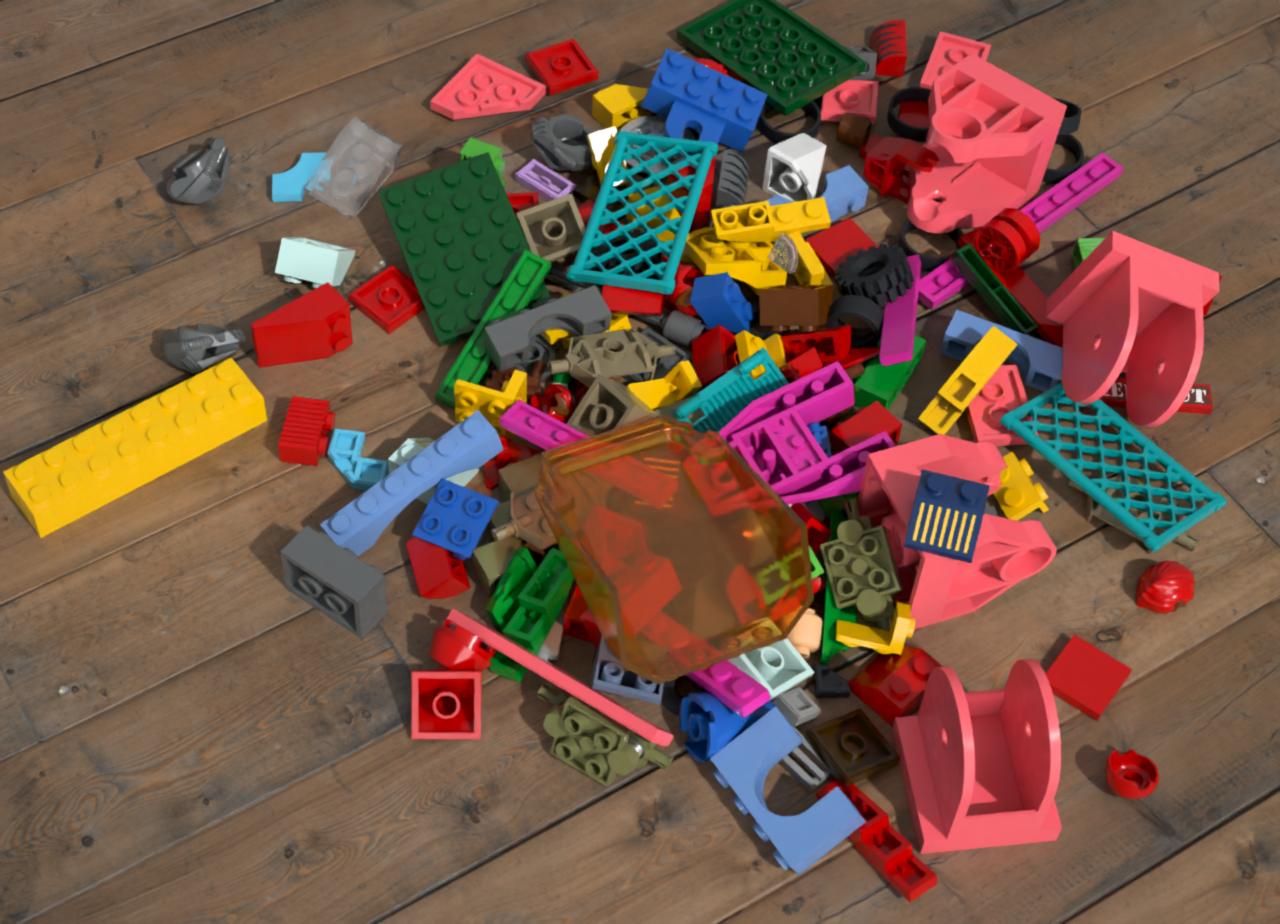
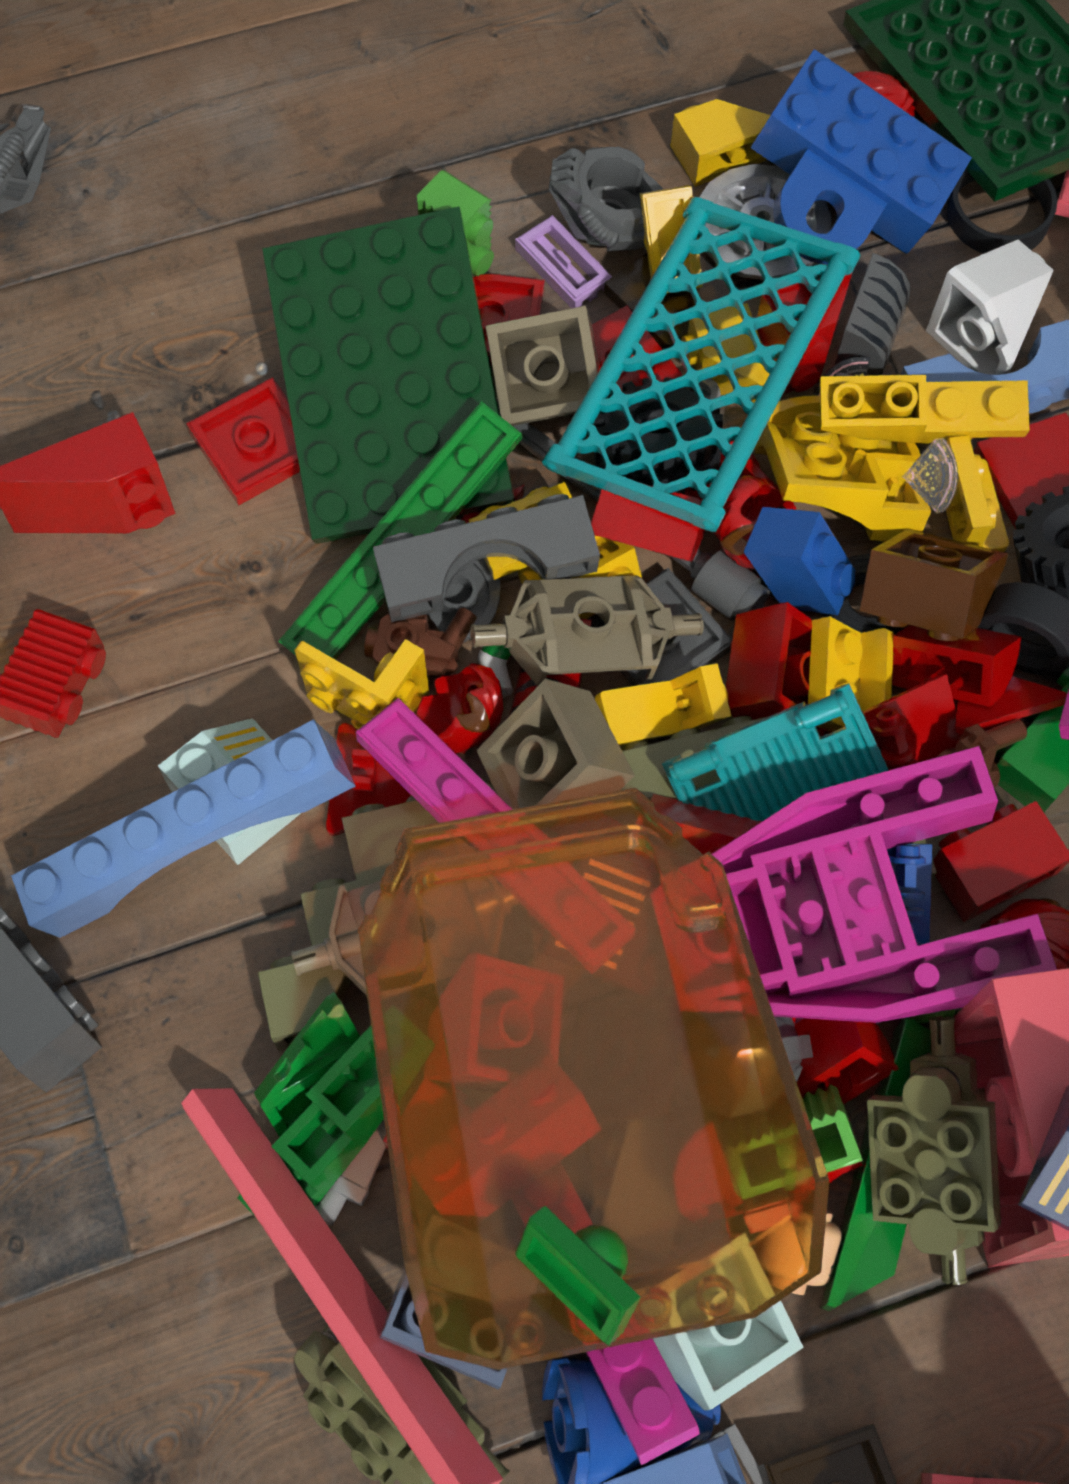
camera: 15 degrees right, 15 degrees up
medium azure tile [272,152,331,202] -> none
light aqua slope [275,237,356,288] -> none
clear slope [304,116,403,220] -> none
medium azure tile [327,428,389,491] -> none
red brick [406,537,470,599] -> none
red slope [411,670,482,739] -> none
blue hinge [412,478,499,561] -> none
red cone [428,618,496,673] -> none
coral plate [430,54,546,120] -> none
red plate [525,38,599,95] -> none
light grey tile [772,686,821,727] -> none
black tile [812,663,851,698] -> none
yellow bracket [835,602,916,655] -> none
red slope [848,646,942,728] -> none
none -> green tile [515,1206,641,1346]

